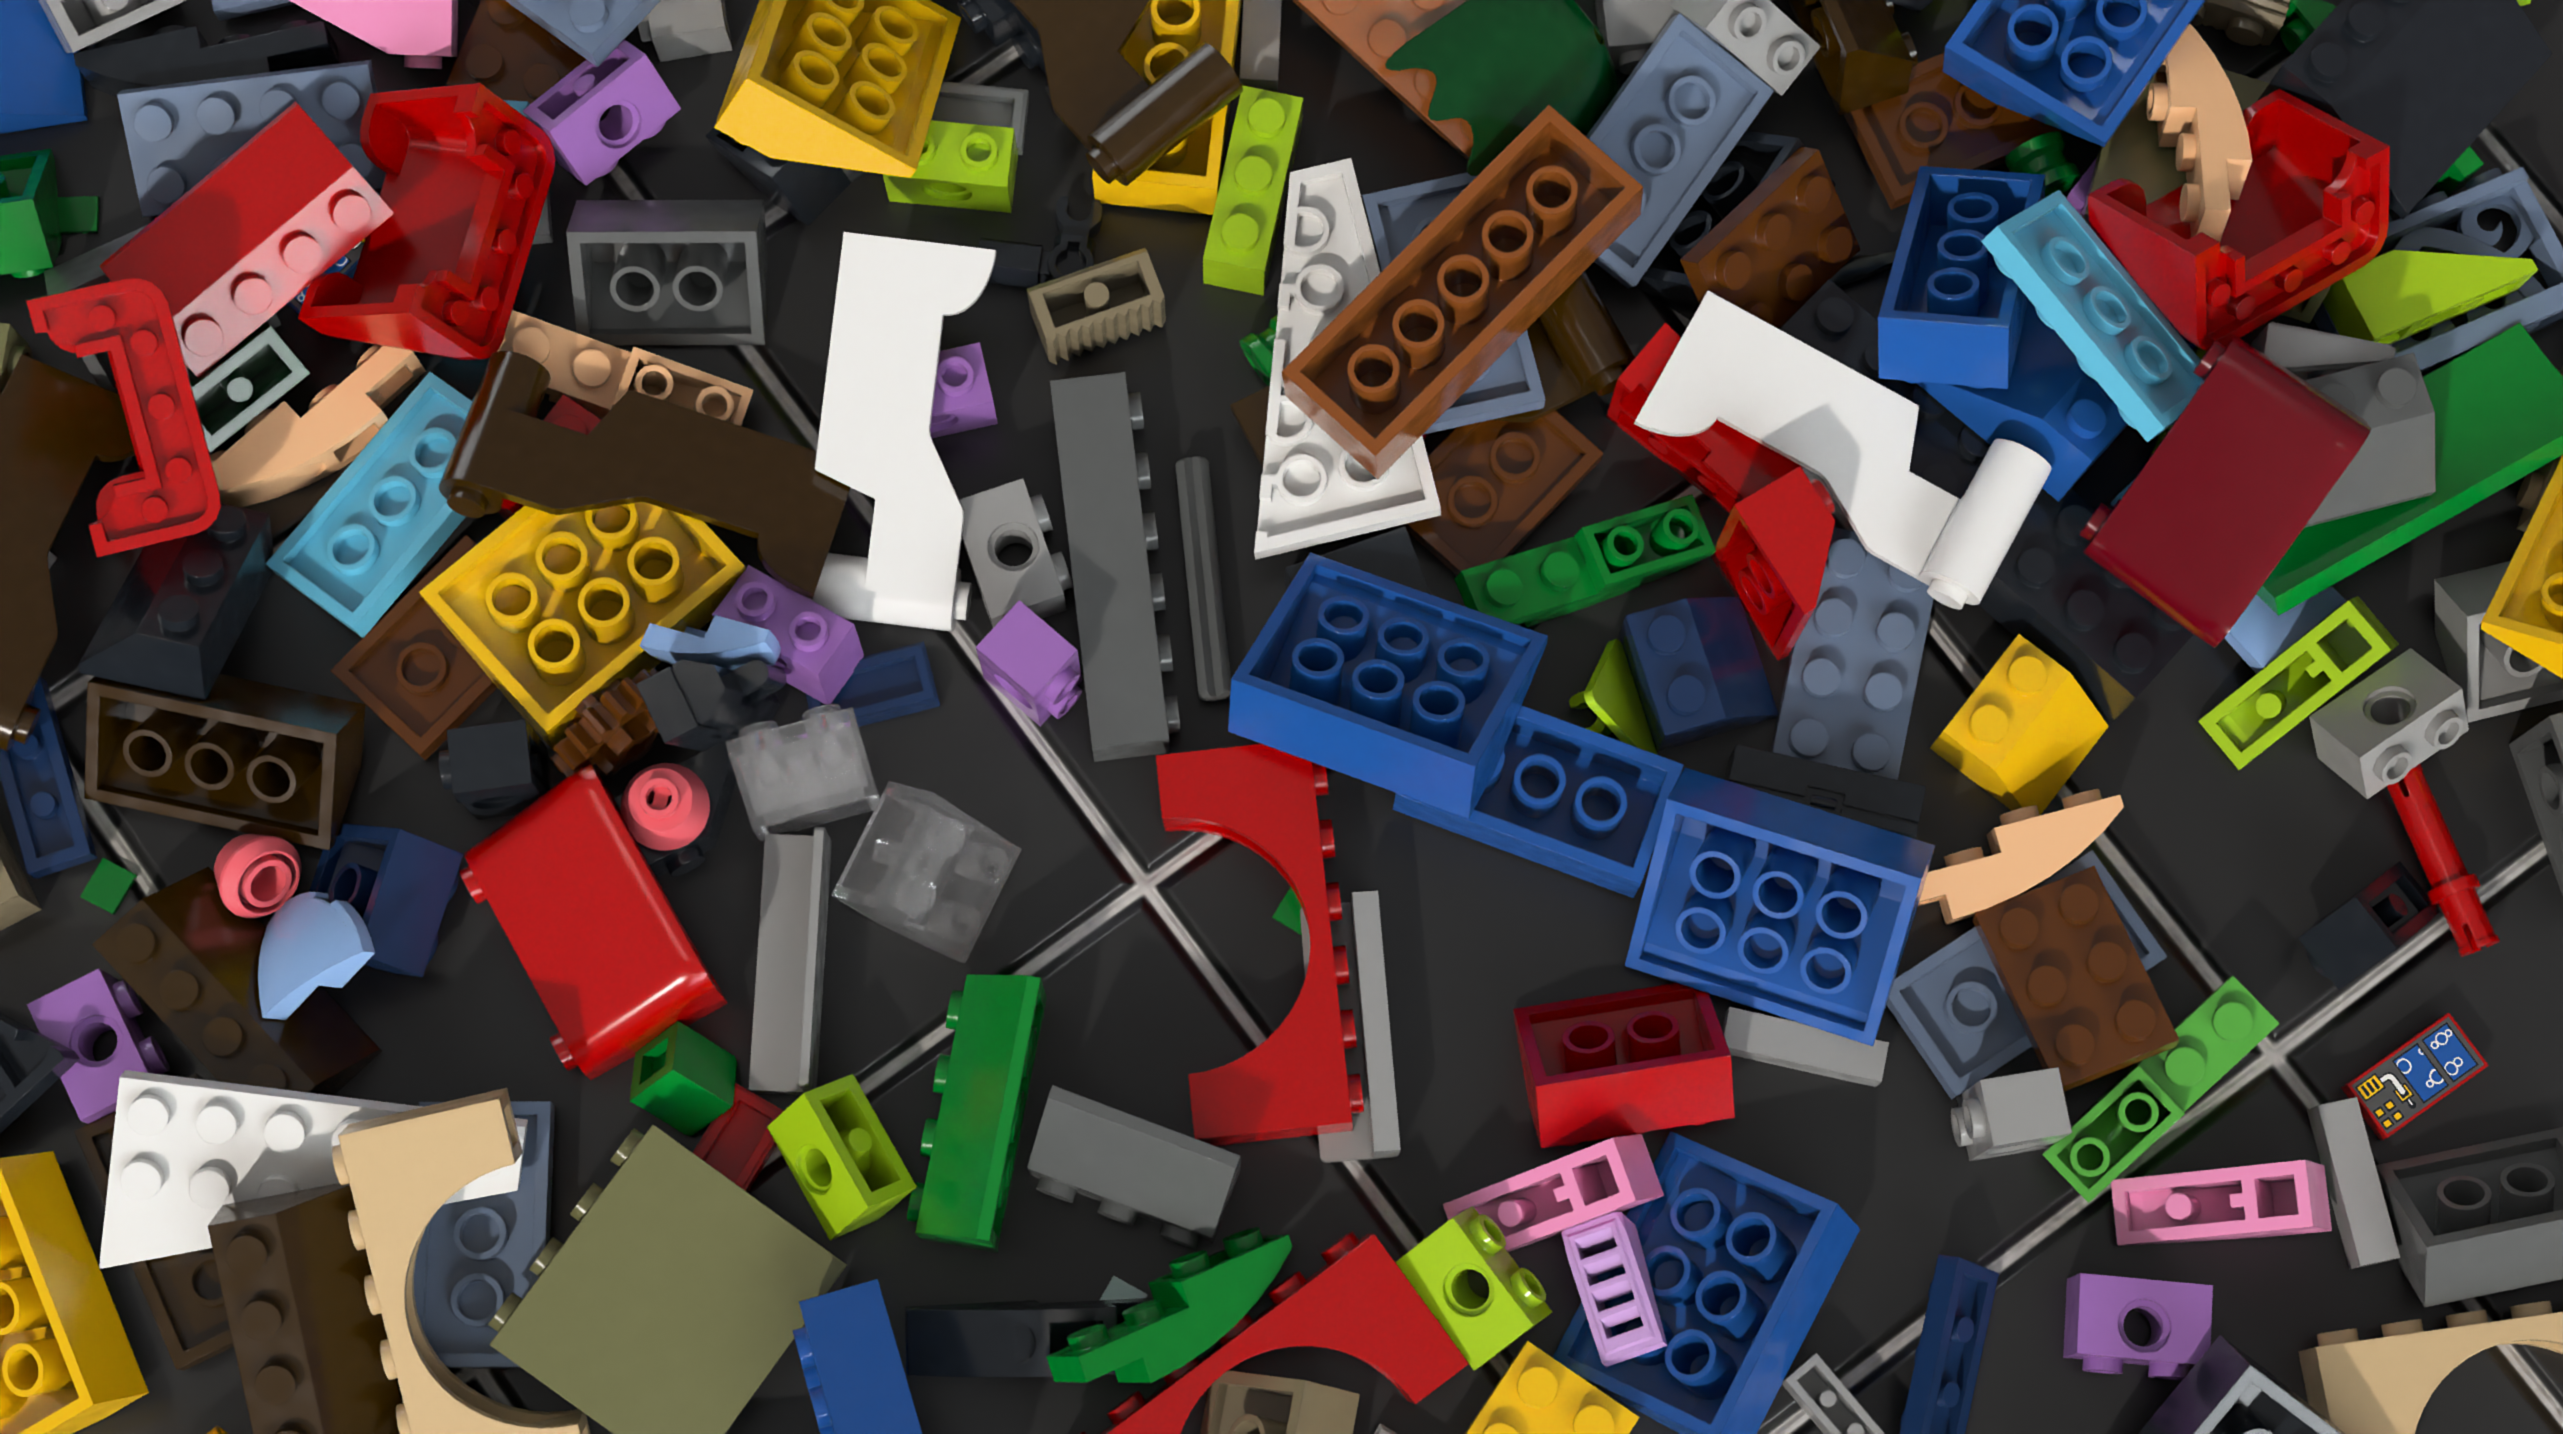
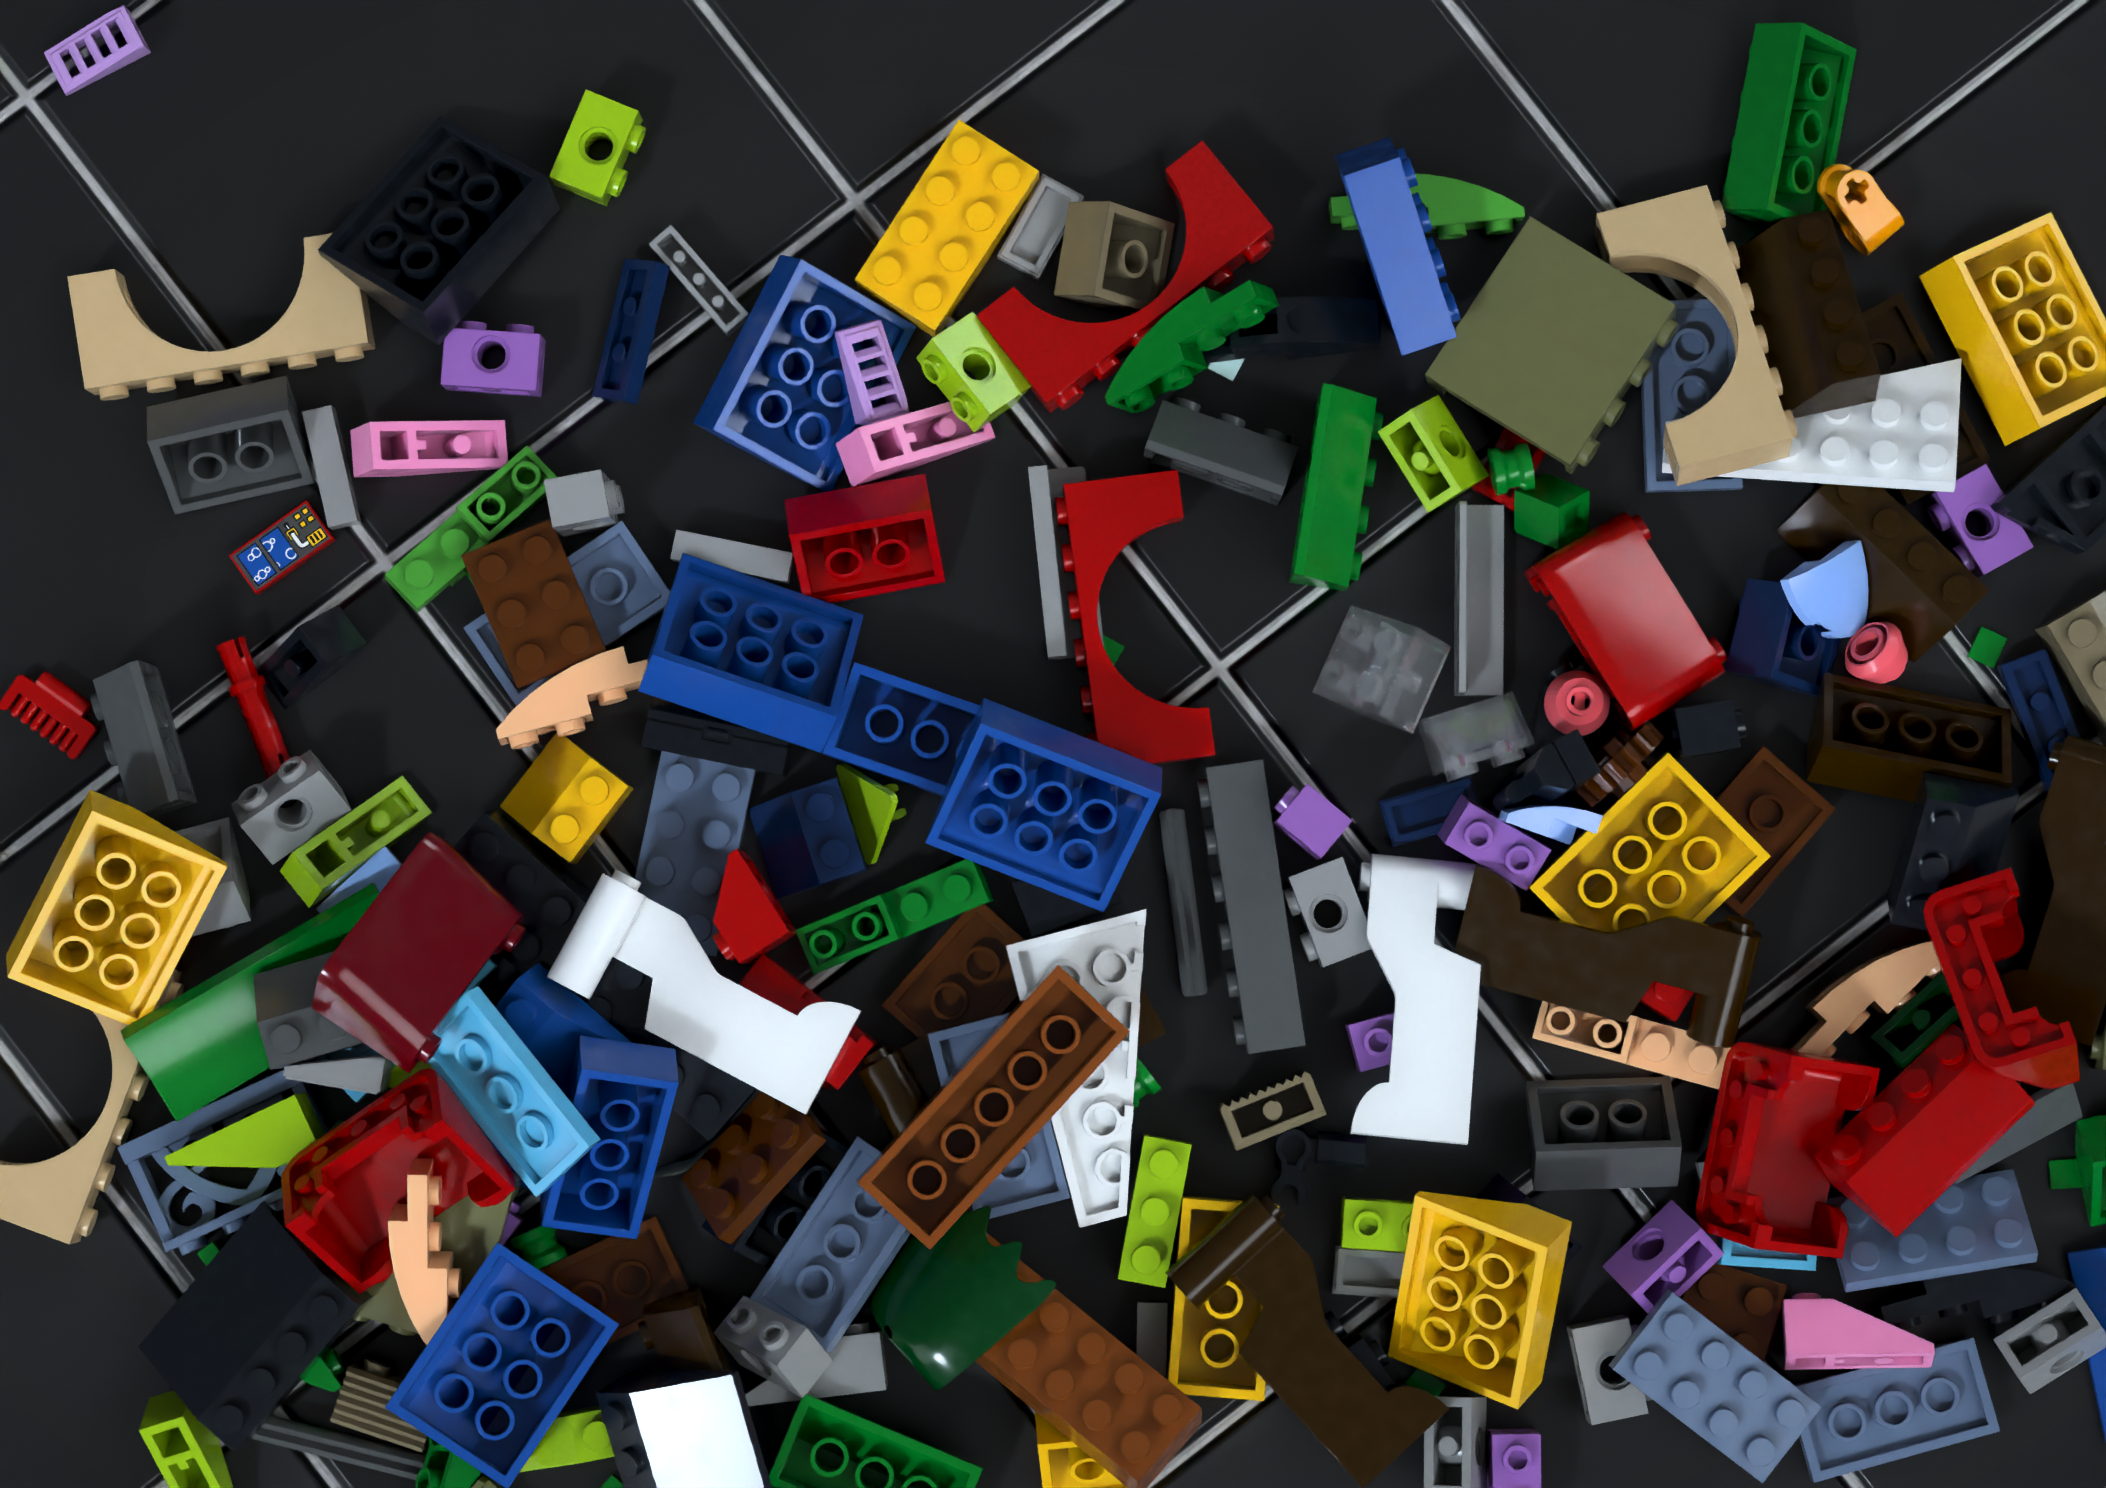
camera: 175 degrees left, 10 degrees up
medium azure plate [266,372,472,638] -> none
none -> green wheel [1487,442,1535,496]

